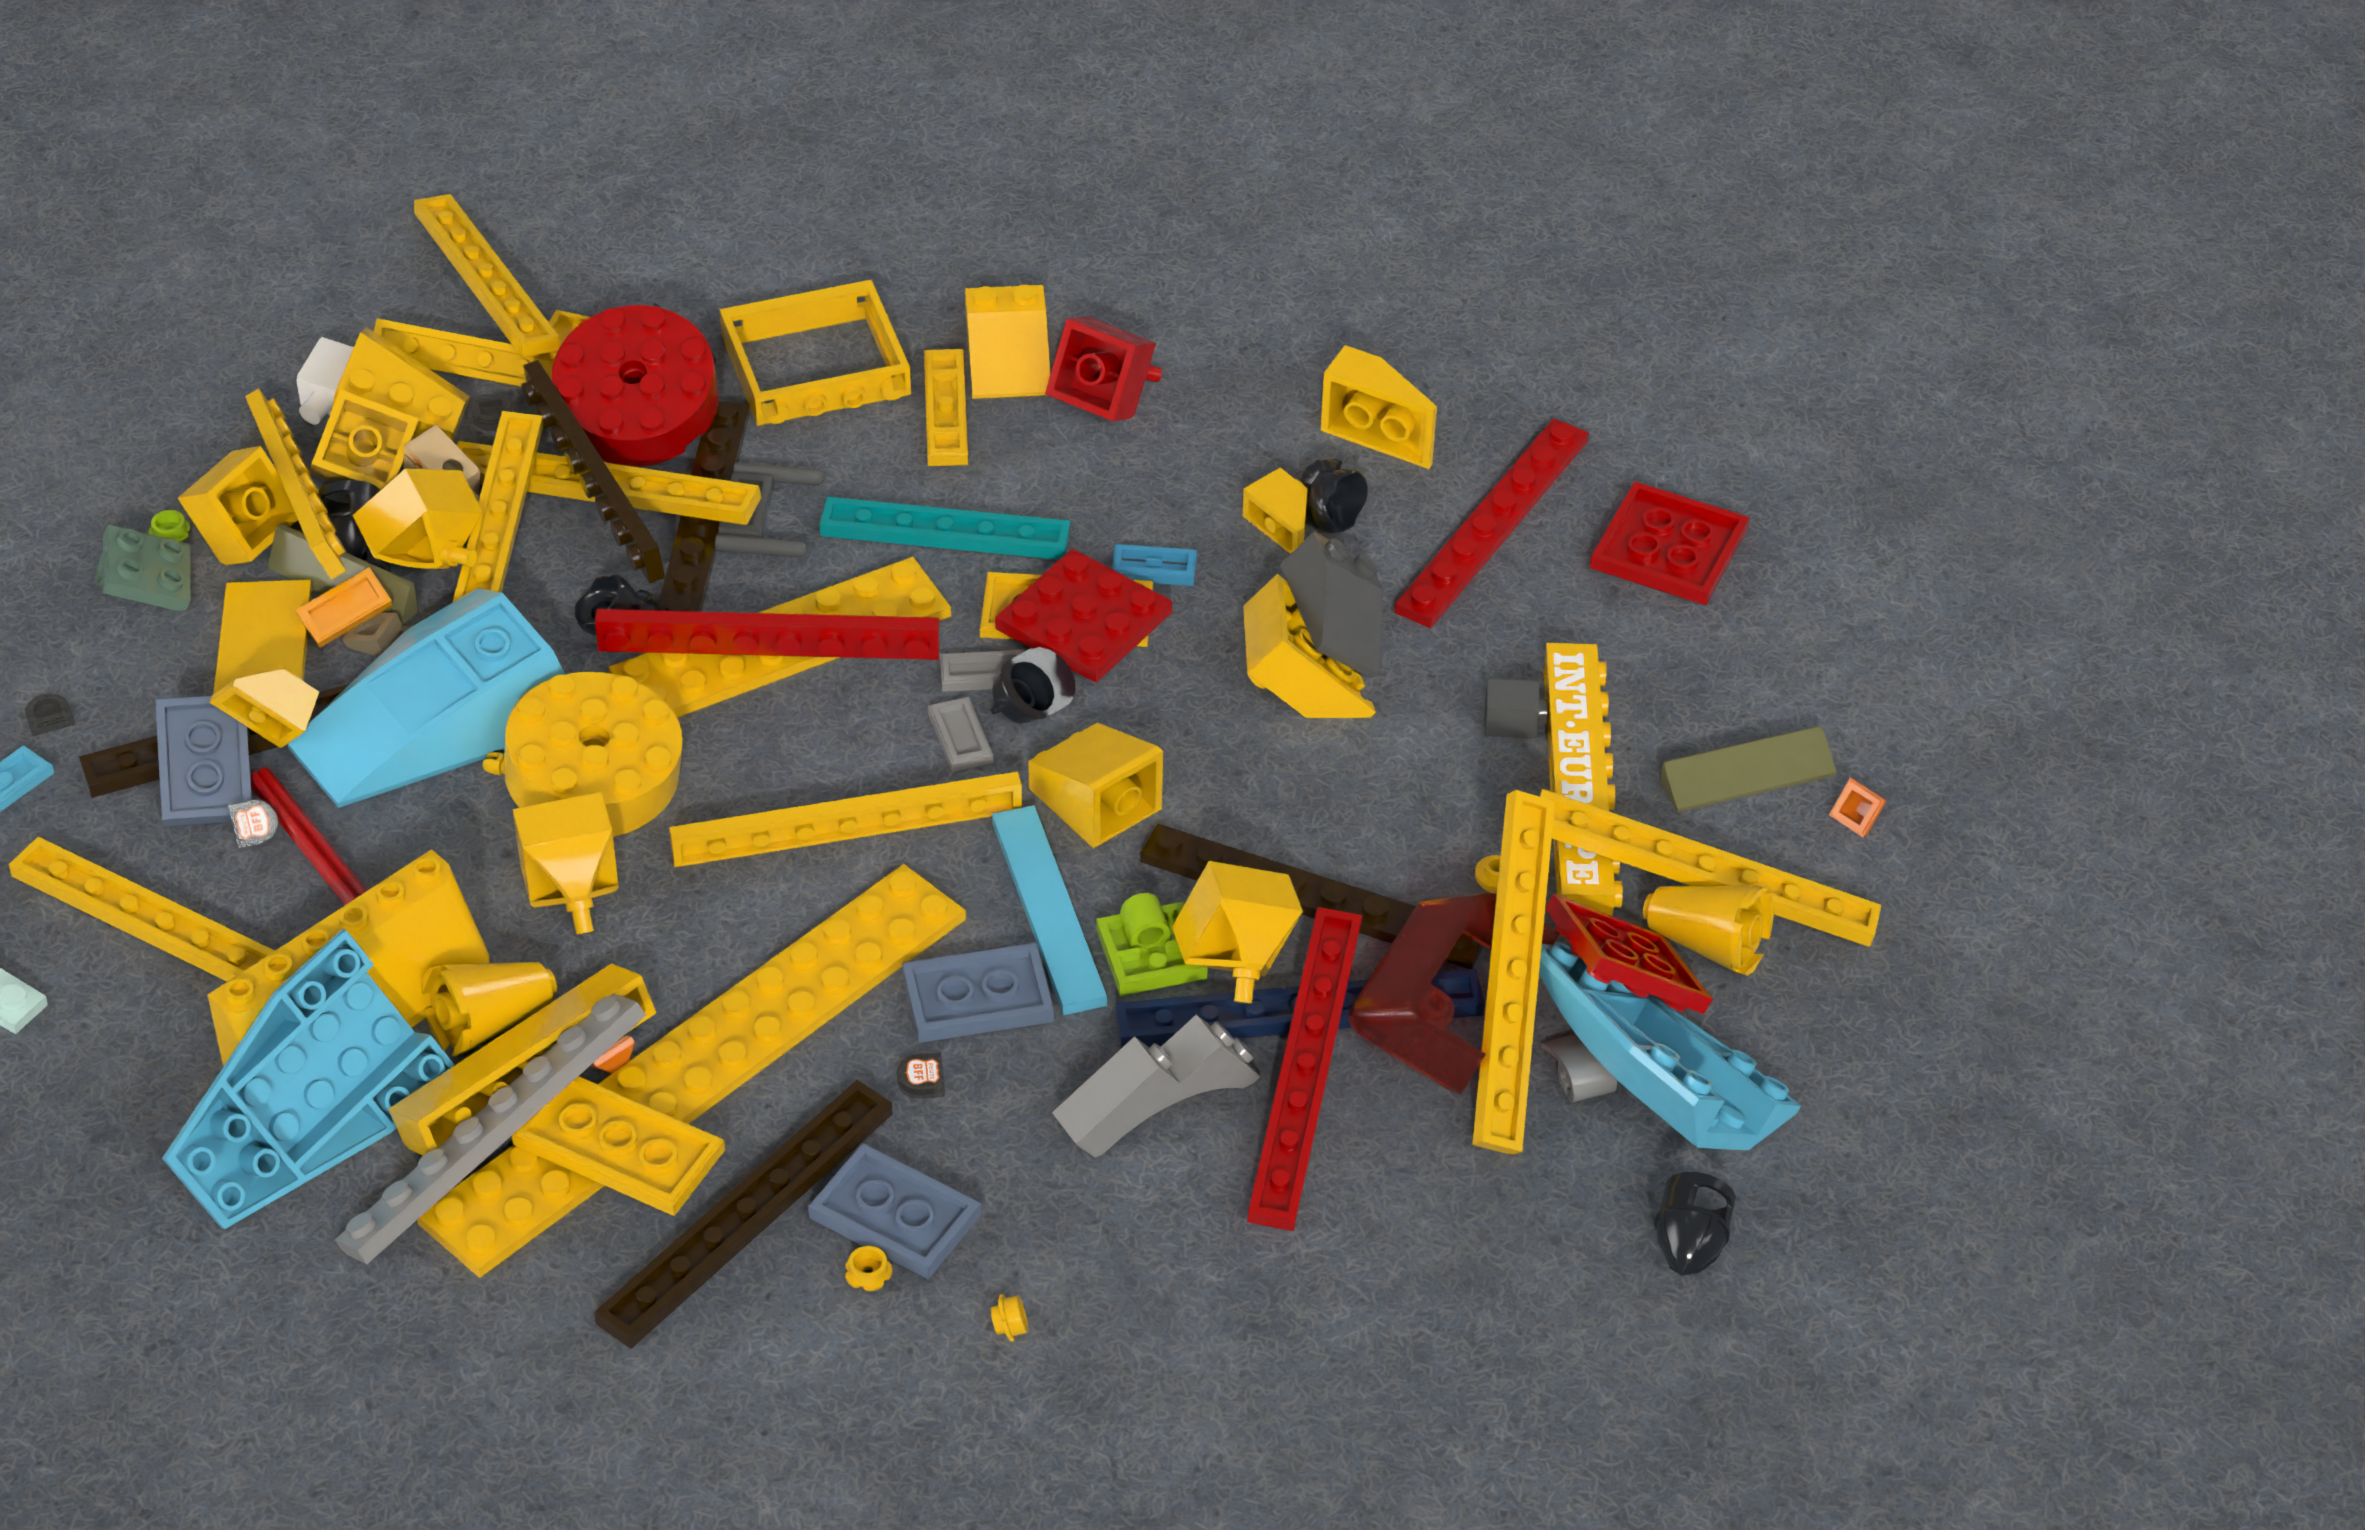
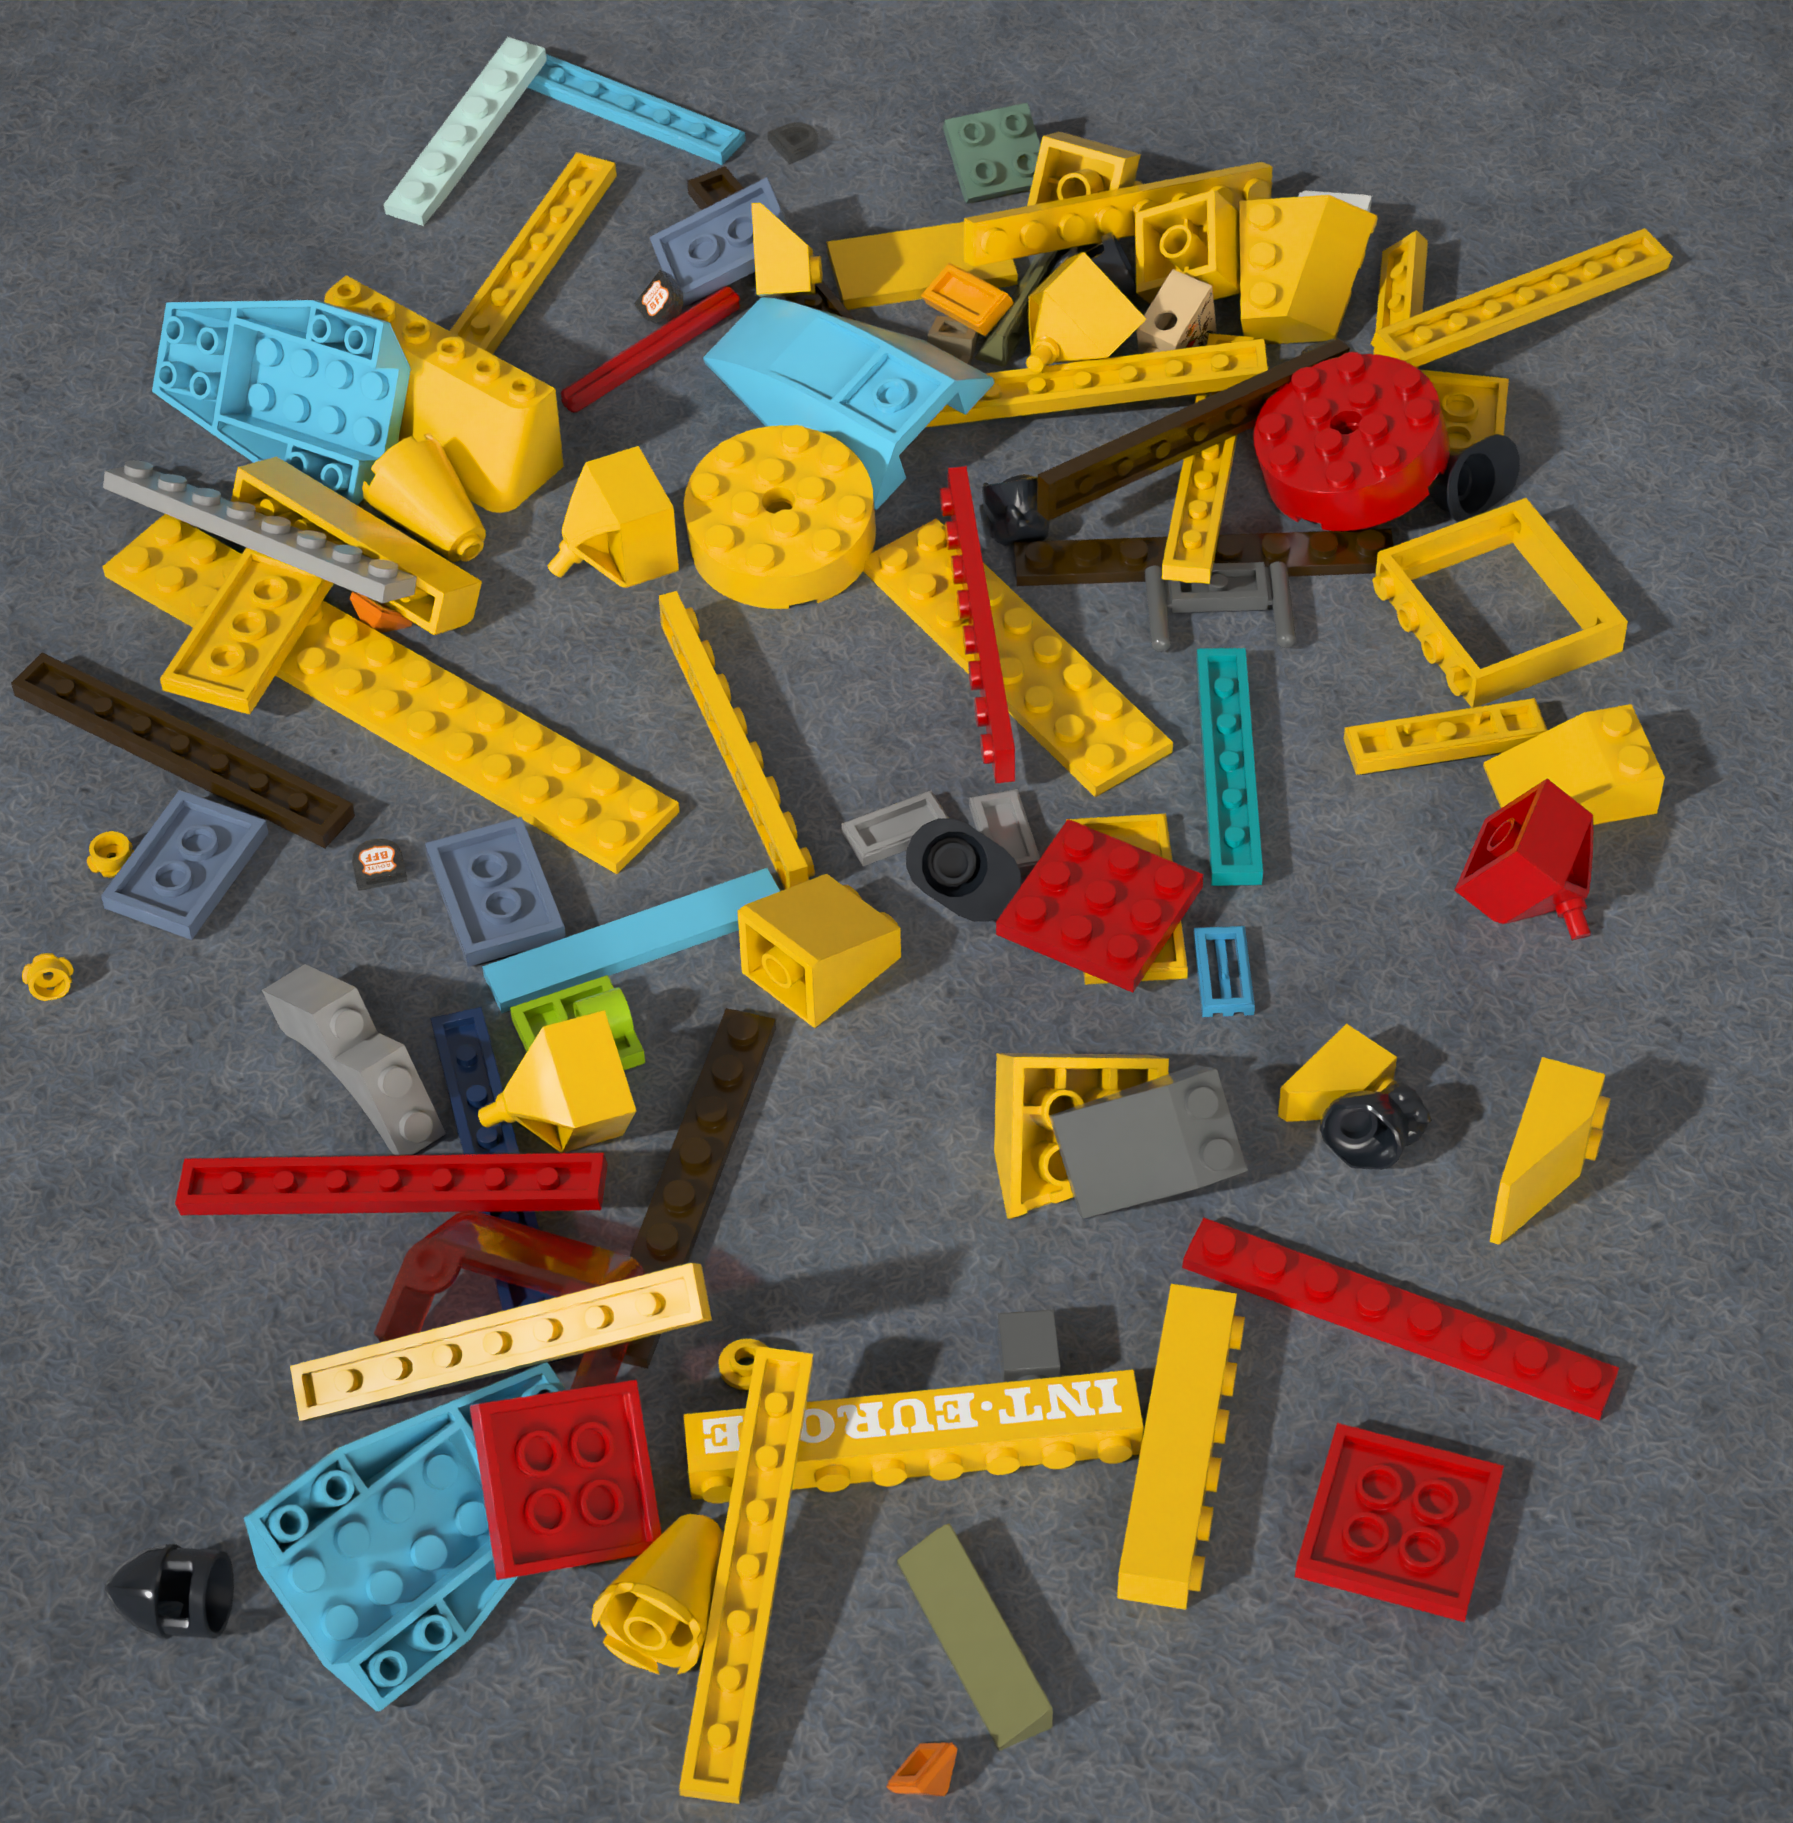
camera: 85 degrees right, 5 degrees up
none -> yellow brick [1117,1284,1245,1609]

